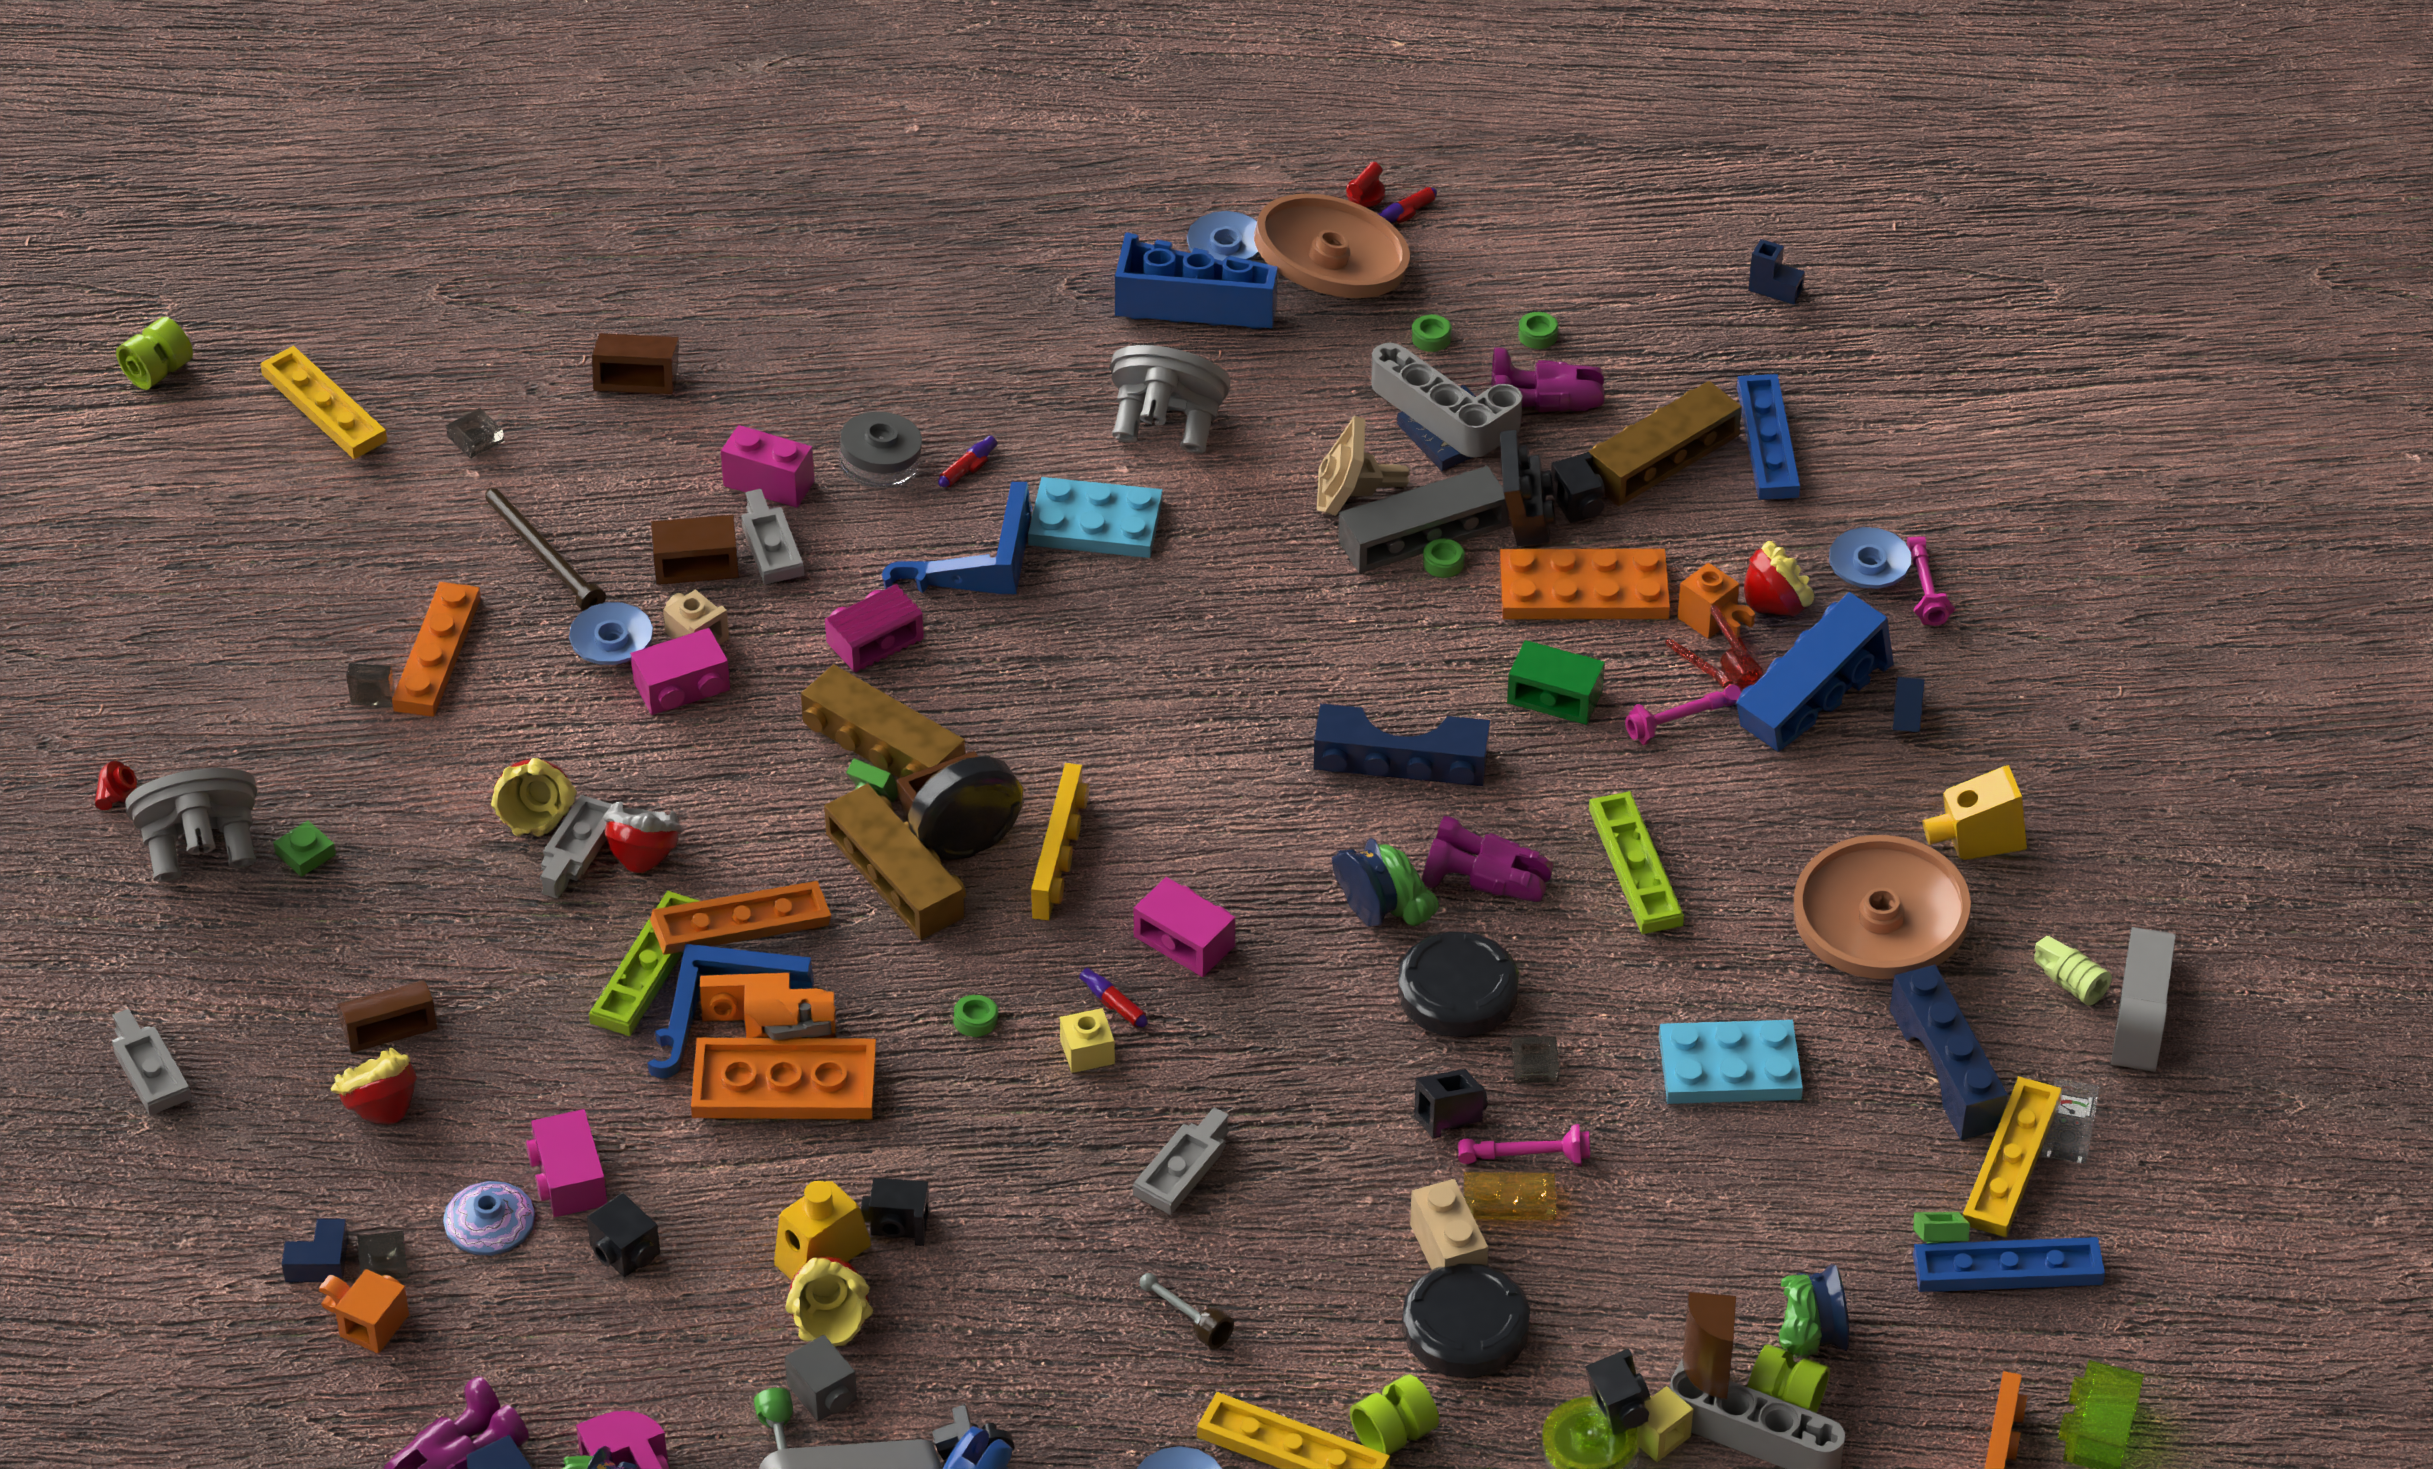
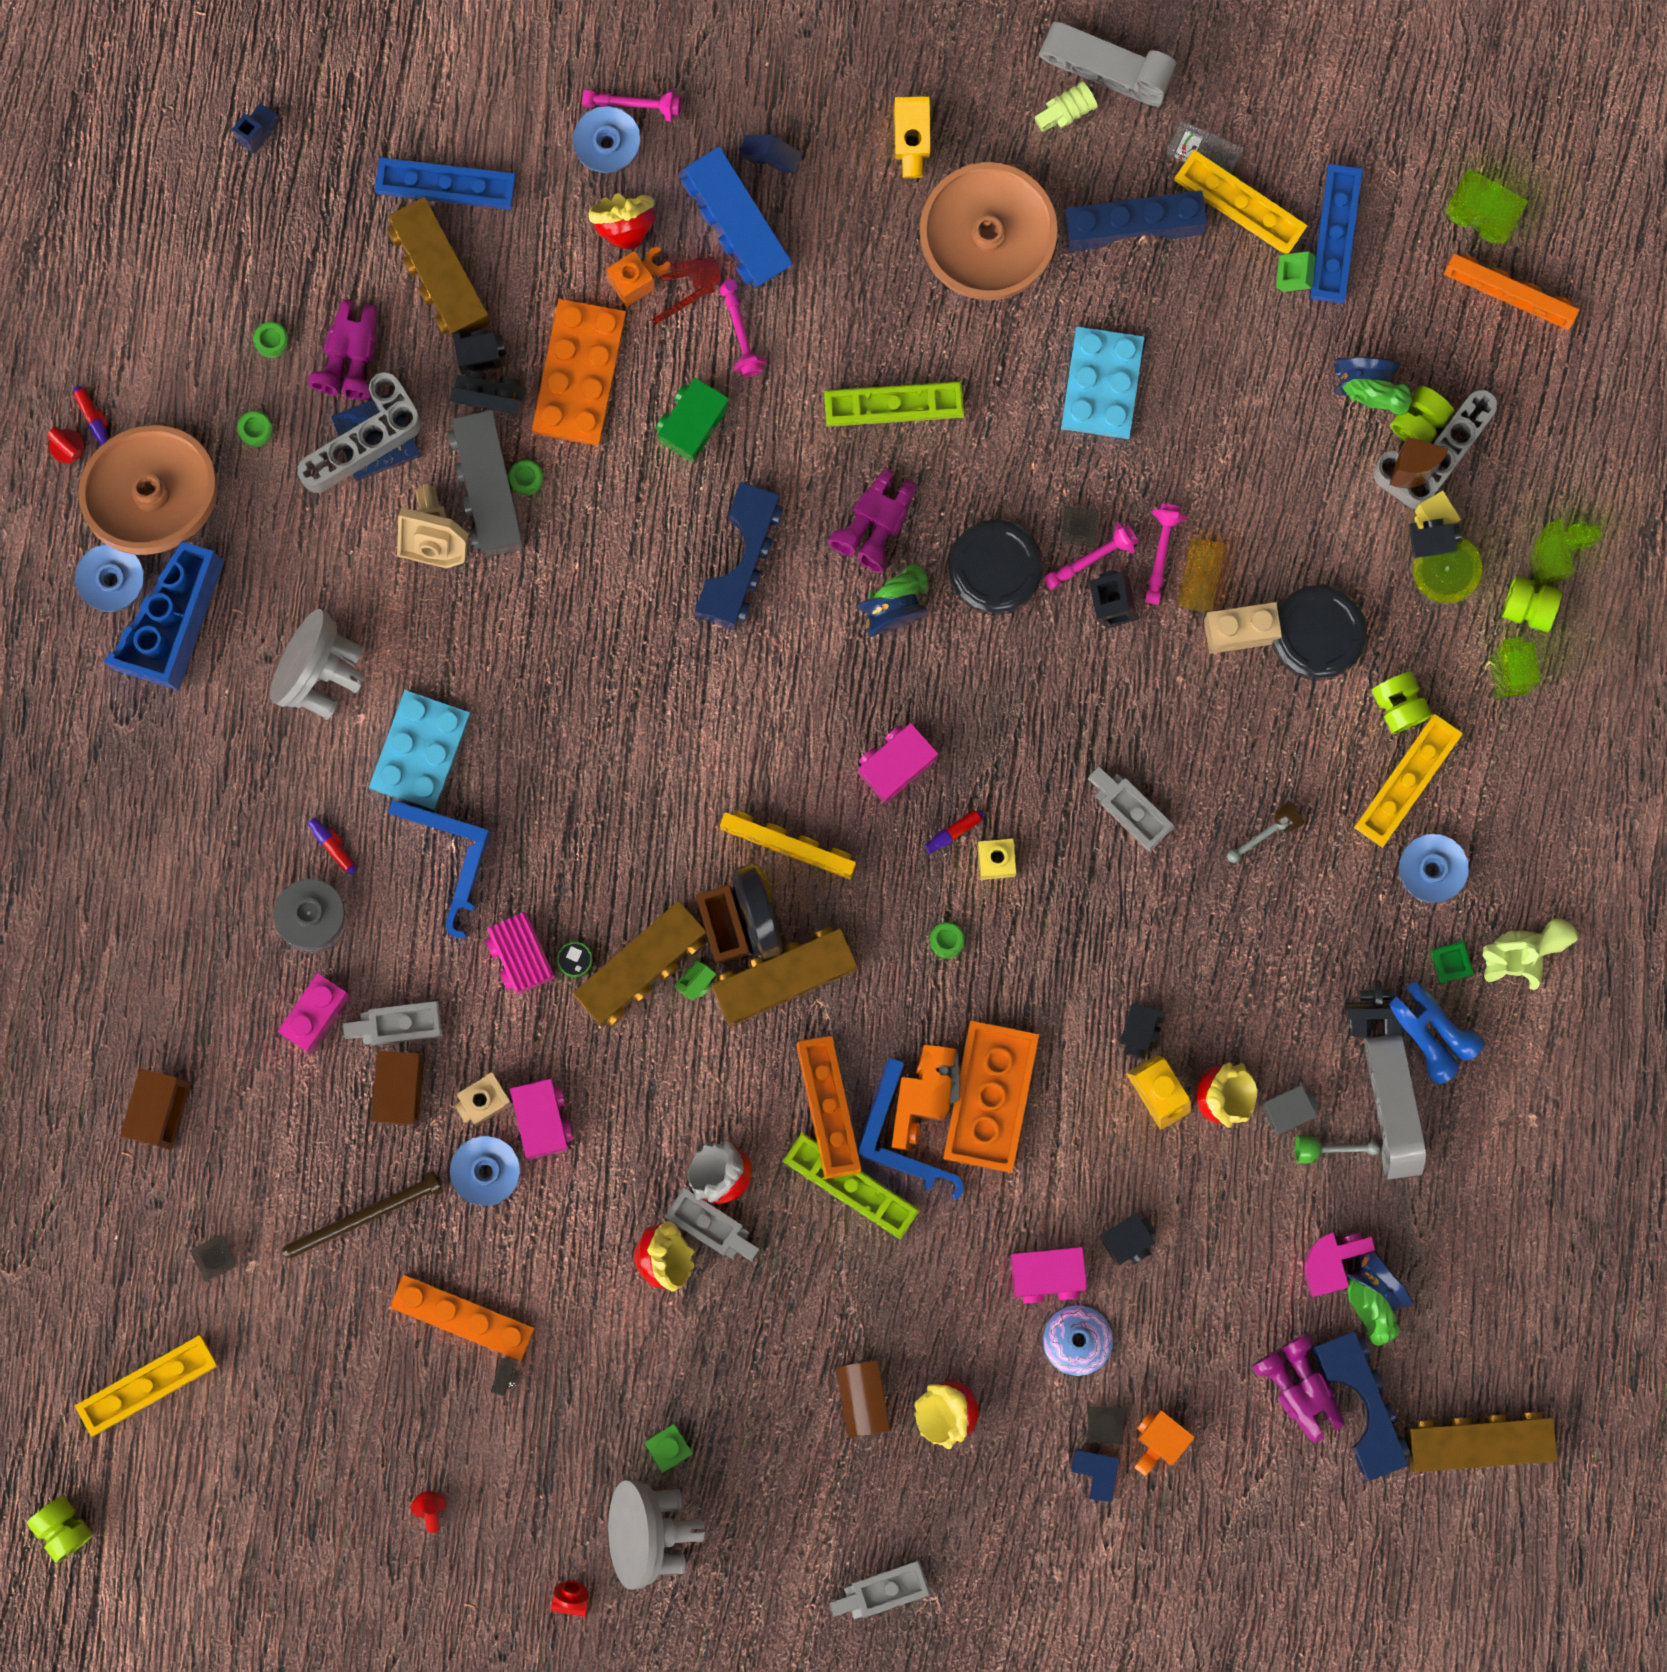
camera: 80 degrees left, 35 degrees up
none -> red plate [410,1491,446,1533]
none -> tile [557,942,593,978]
none -> dark pink piece [1043,522,1139,590]

